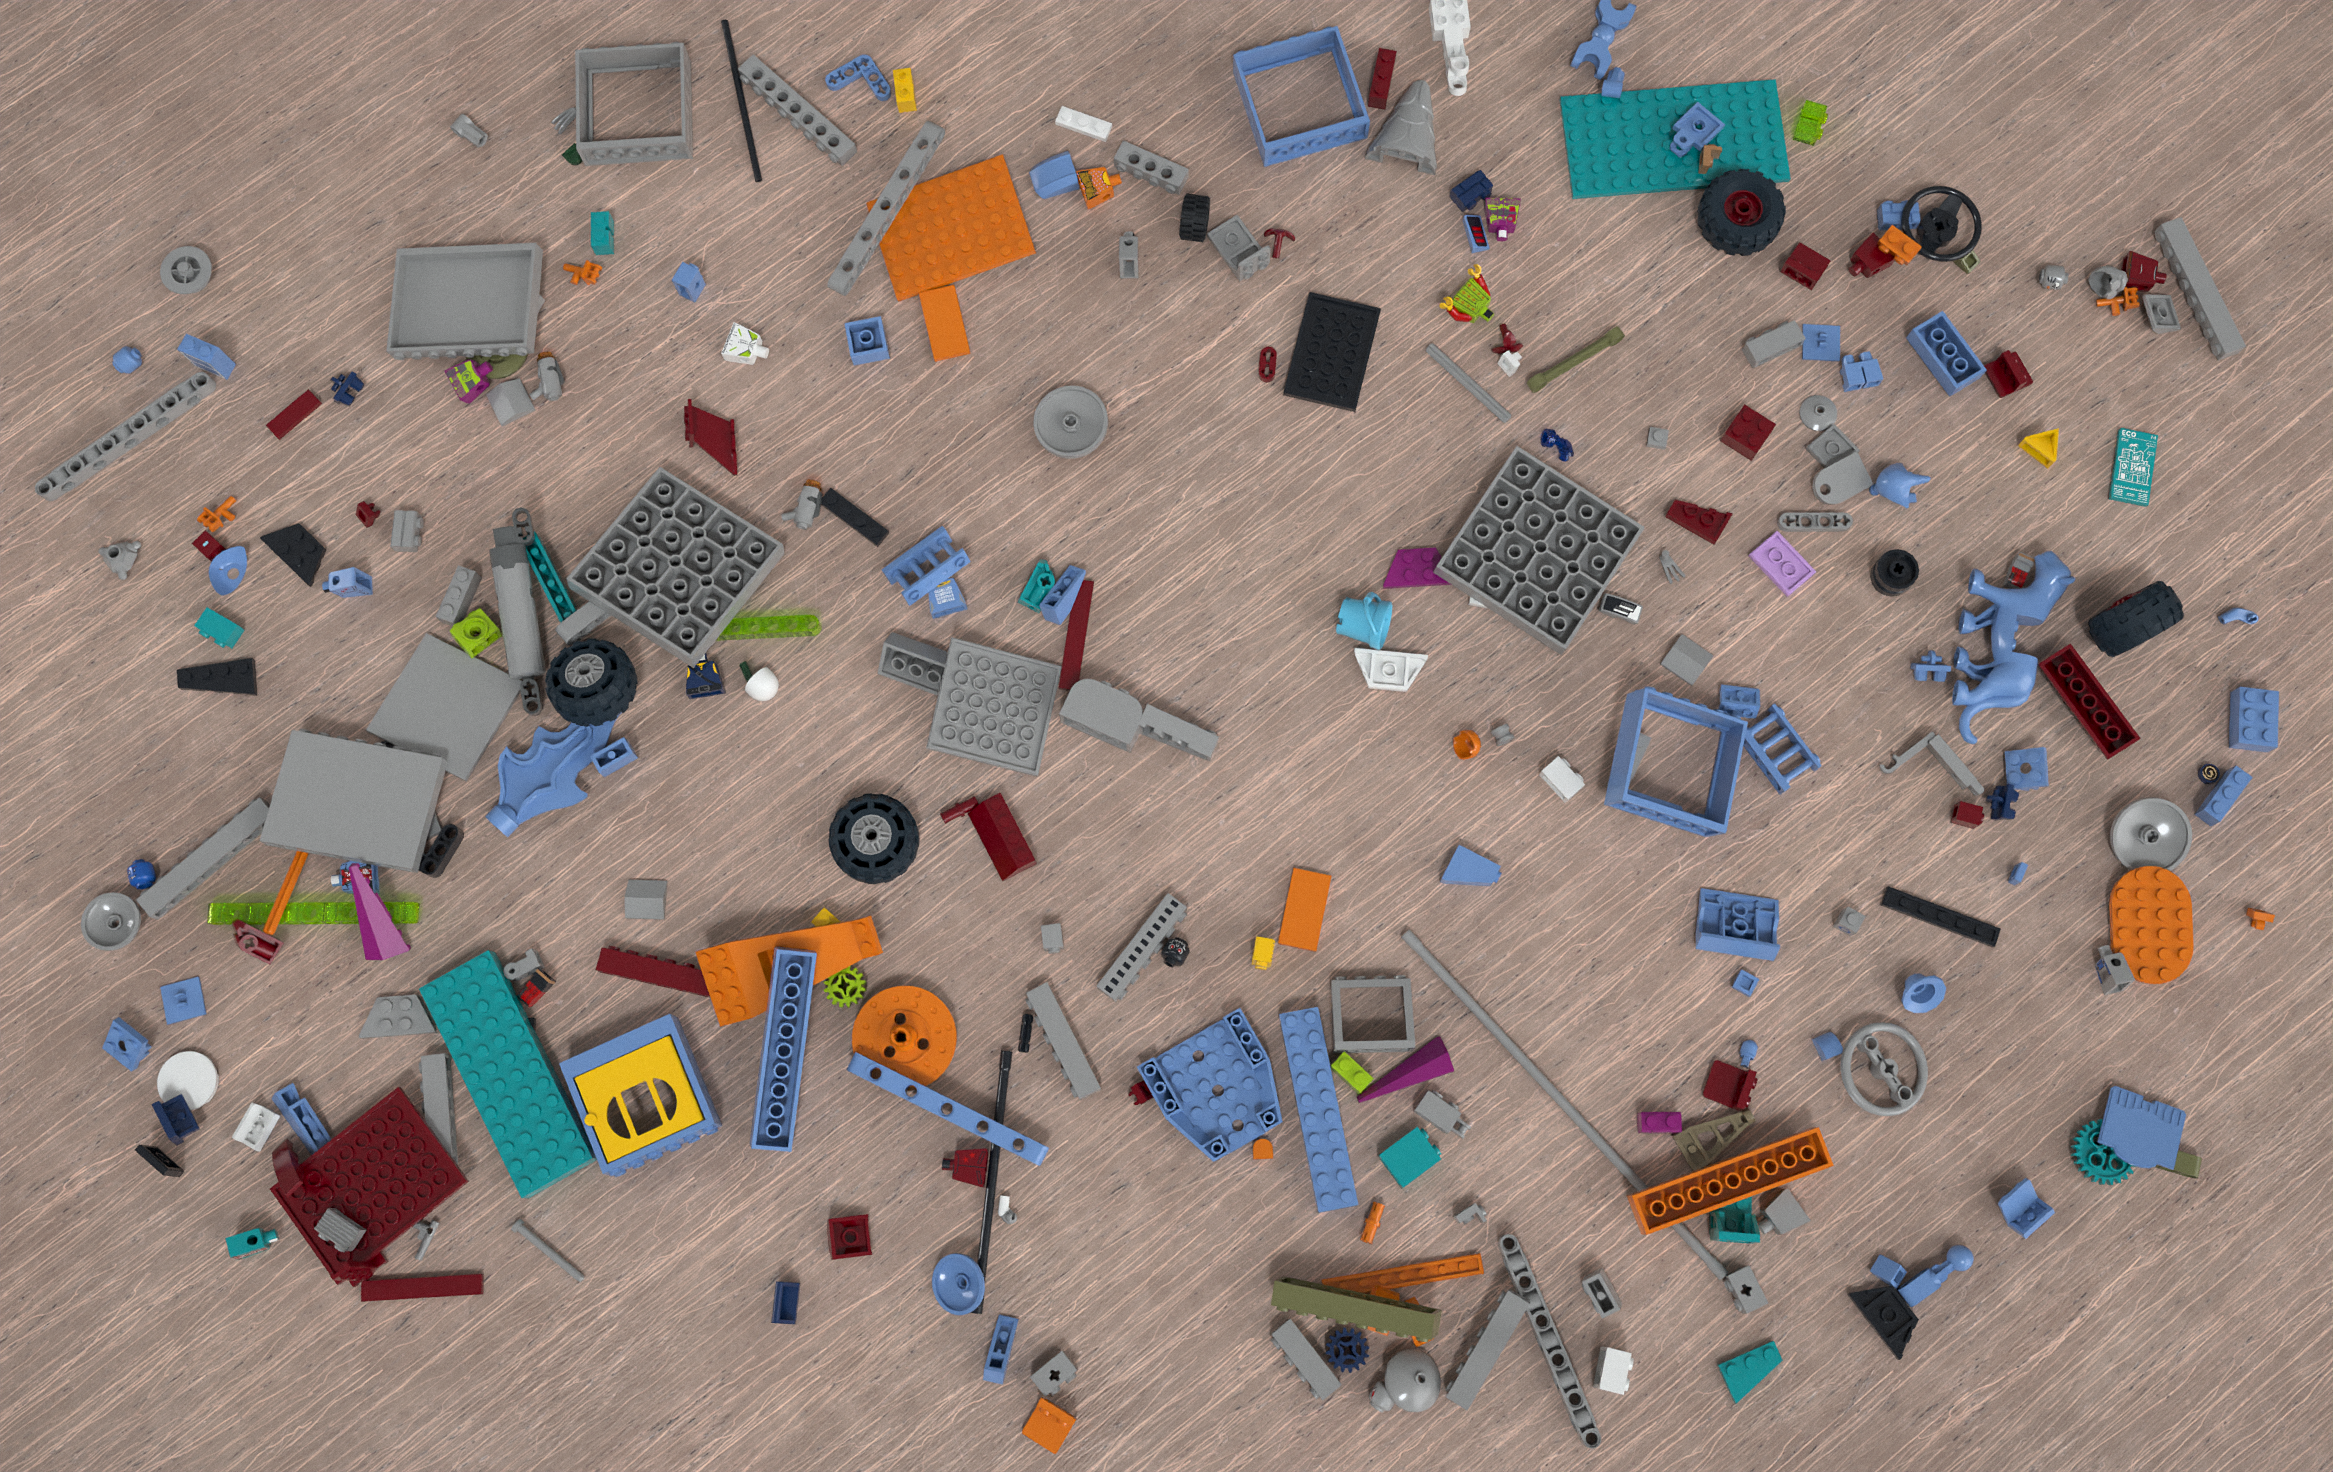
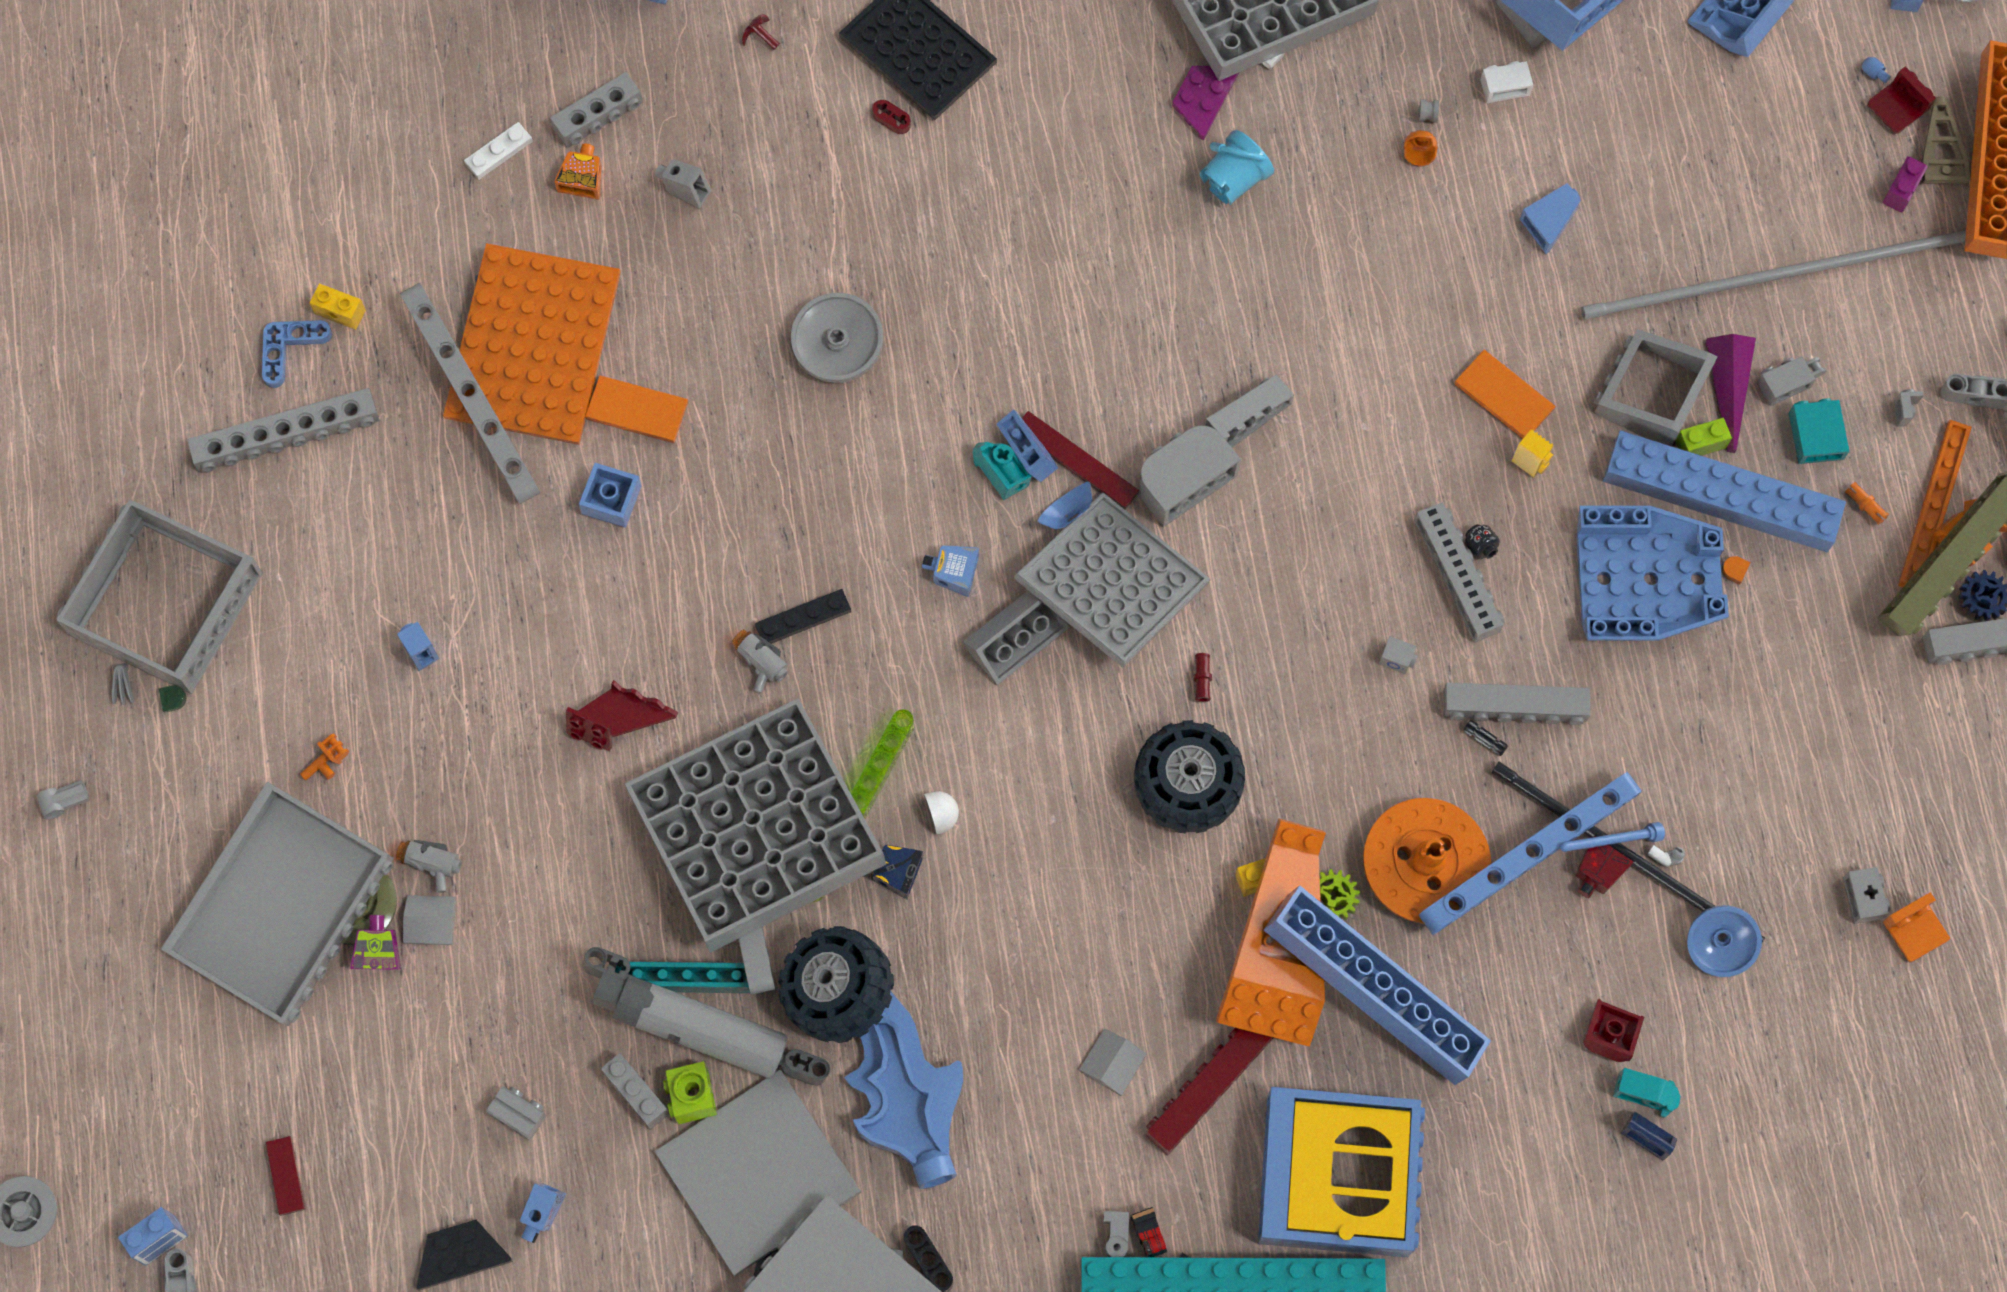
camera: 65 degrees left, 5 degrees down
dark blue hips [330,371,364,407] -> none
dark red tile [356,501,381,528] -> none
medium blue brick [590,737,638,777] -> none
teal piece [591,211,614,255] -> none
black piece [721,19,762,182] -> none
white torso [721,322,769,365] -> none
clear green tile [739,661,753,682] -> none
medium blue fence [882,526,971,606] -> none
dark red slope [968,793,1037,881] -> none
medium blue slope [983,1315,1019,1385] -> none
medium blue slope [1029,151,1079,199] -> none
dark red tile [1128,1080,1154,1105] -> none
black tyre [1179,193,1210,243] -> none
light grey bracket [1207,215,1271,282] -> none
white wing [1354,648,1428,692] -> none
medium blue plate [1731,970,1759,997] -> none
none -> medium blue piece [1038,482,1092,529]
none -> medium blue piece [1560,822,1665,852]
none -> teal piece [1613,1067,1681,1118]

